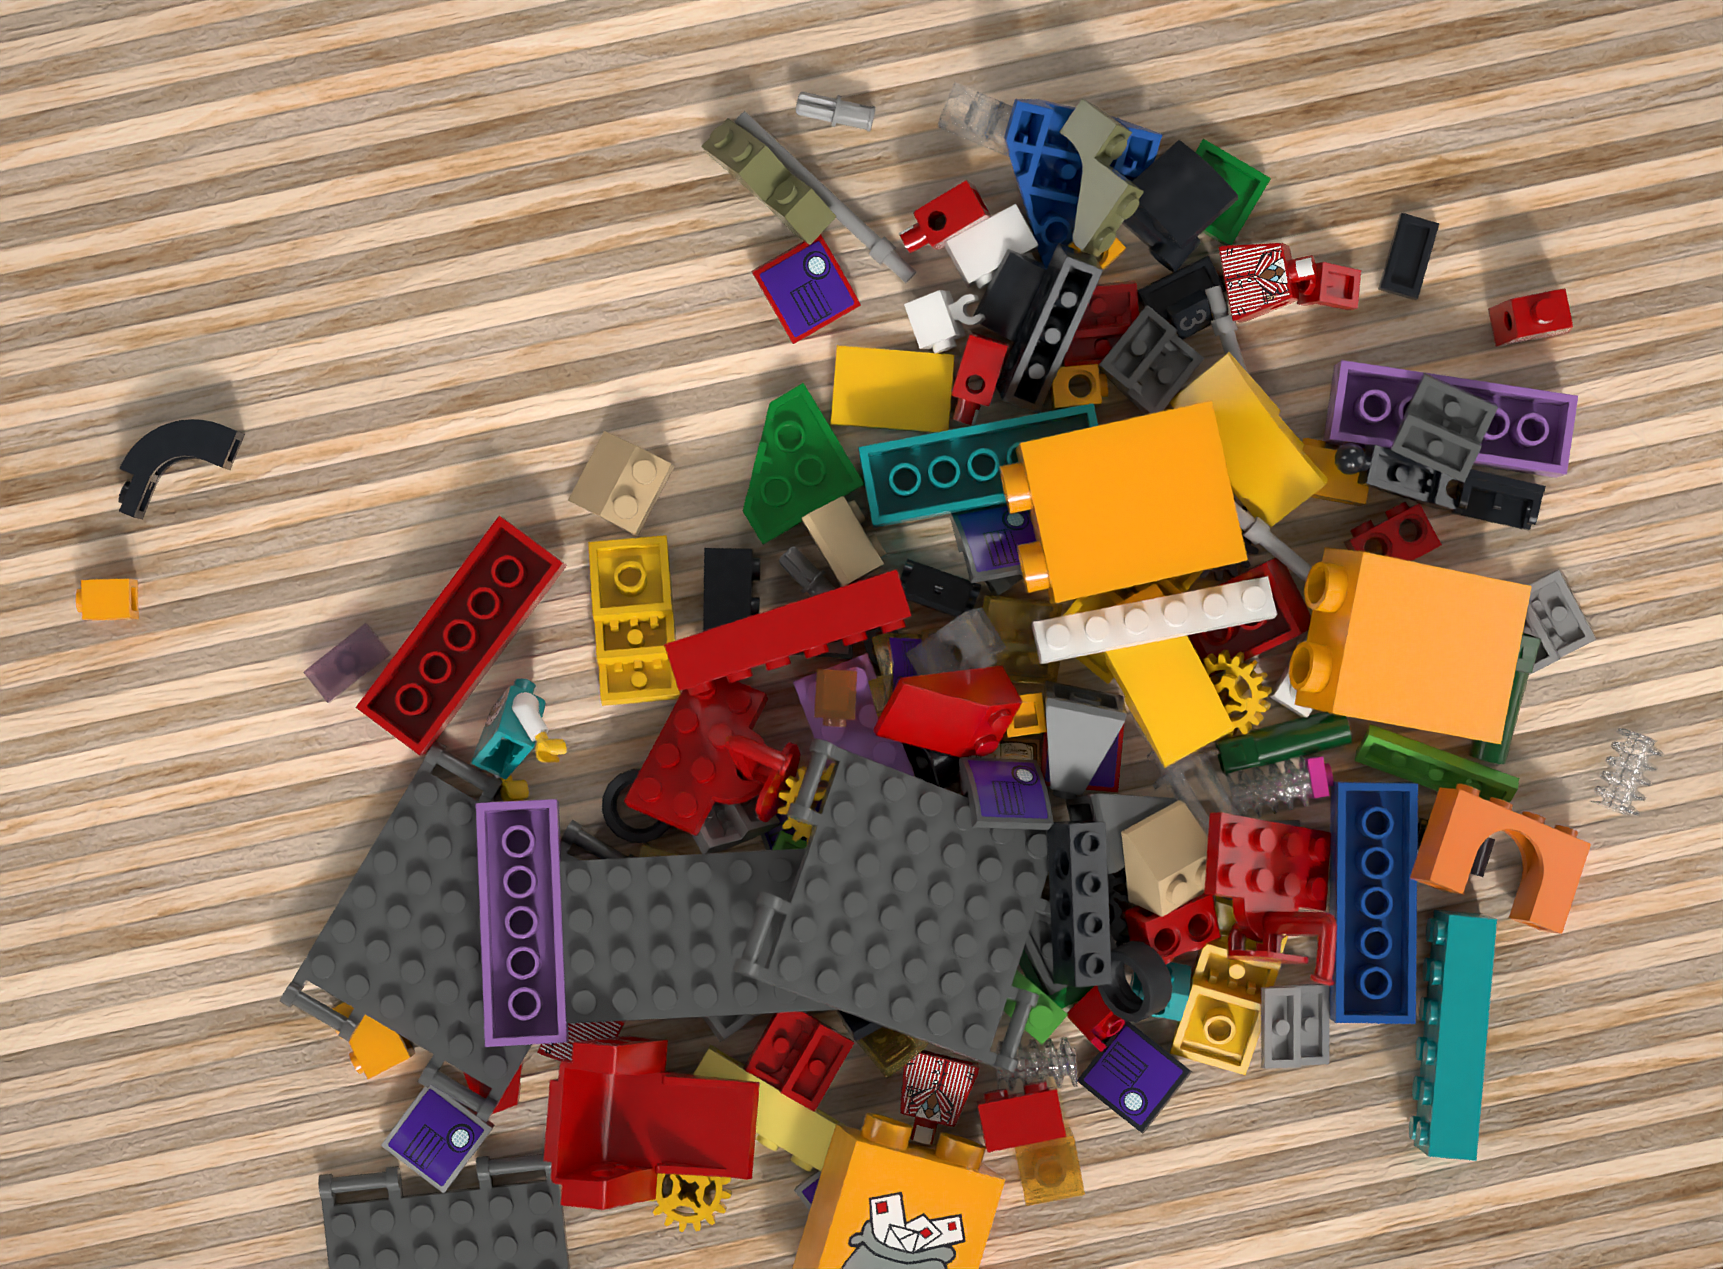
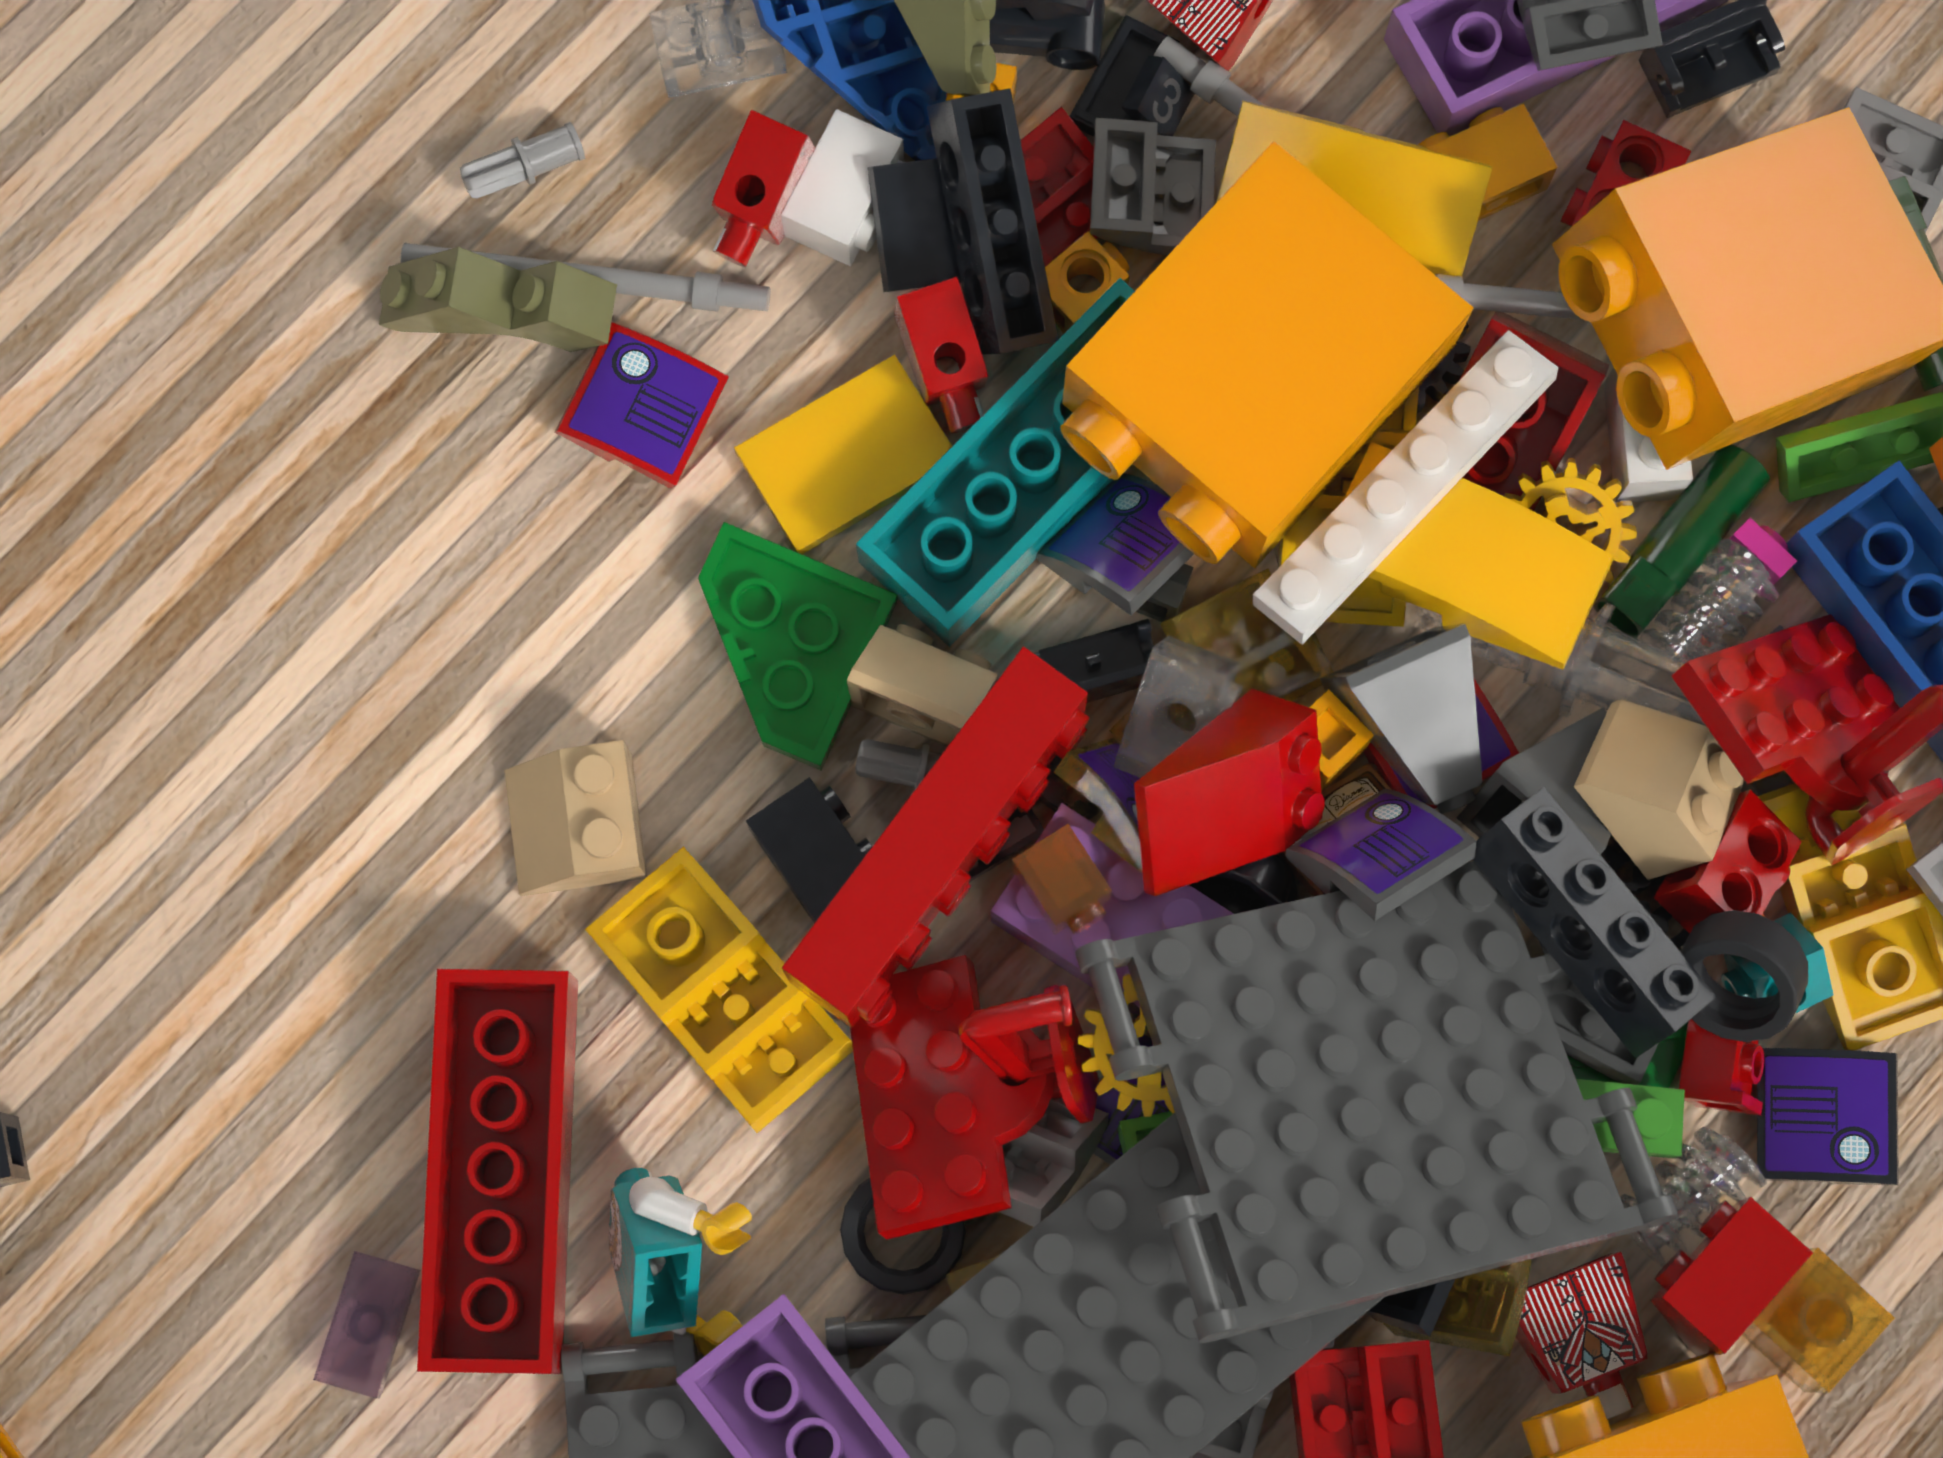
camera: 30 degrees left, 10 degrees down
white brick [904,290,986,354] -> none
black plate [1335,443,1460,510] -> none

